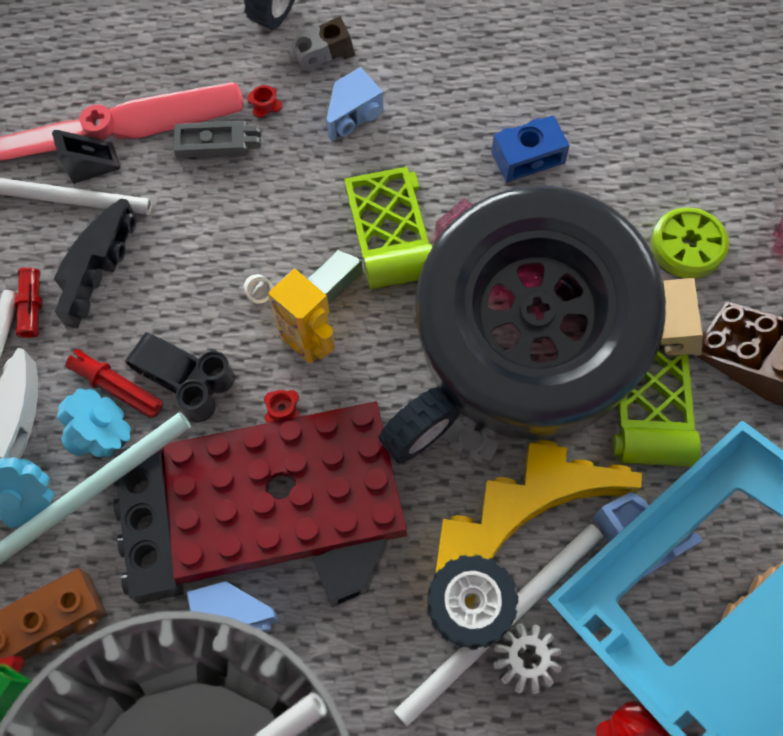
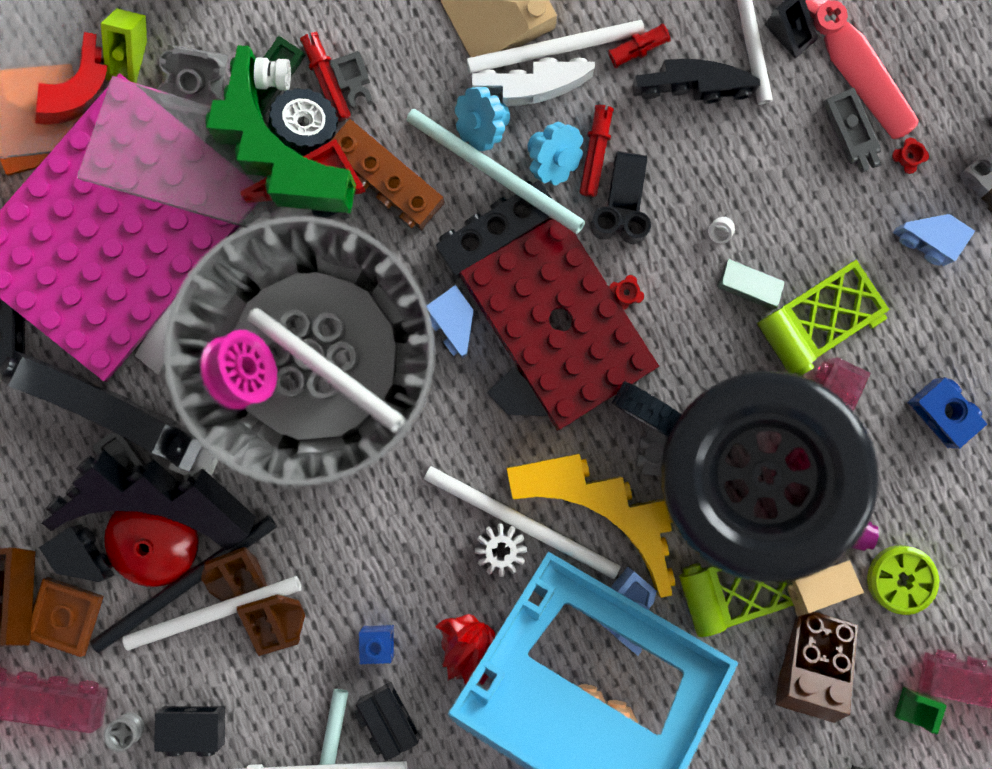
camera: 65 degrees right, 20 degrees up
yellow piece [268,268,335,363] -> none
black wheel [427,554,519,650] -> none

